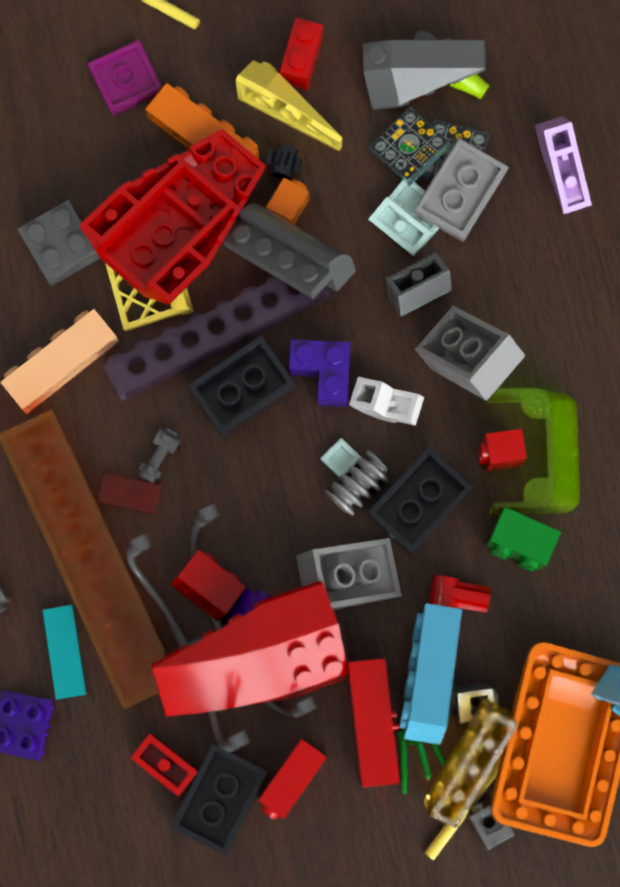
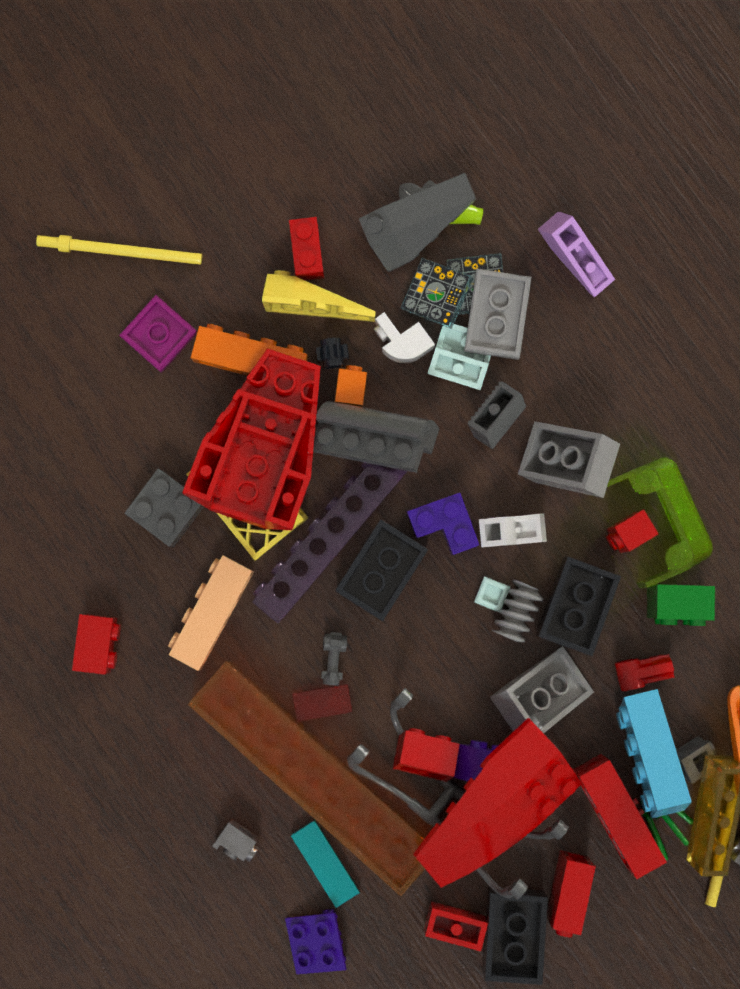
camera: 25 degrees left, 5 degrees up
none -> white brick [374,312,435,363]

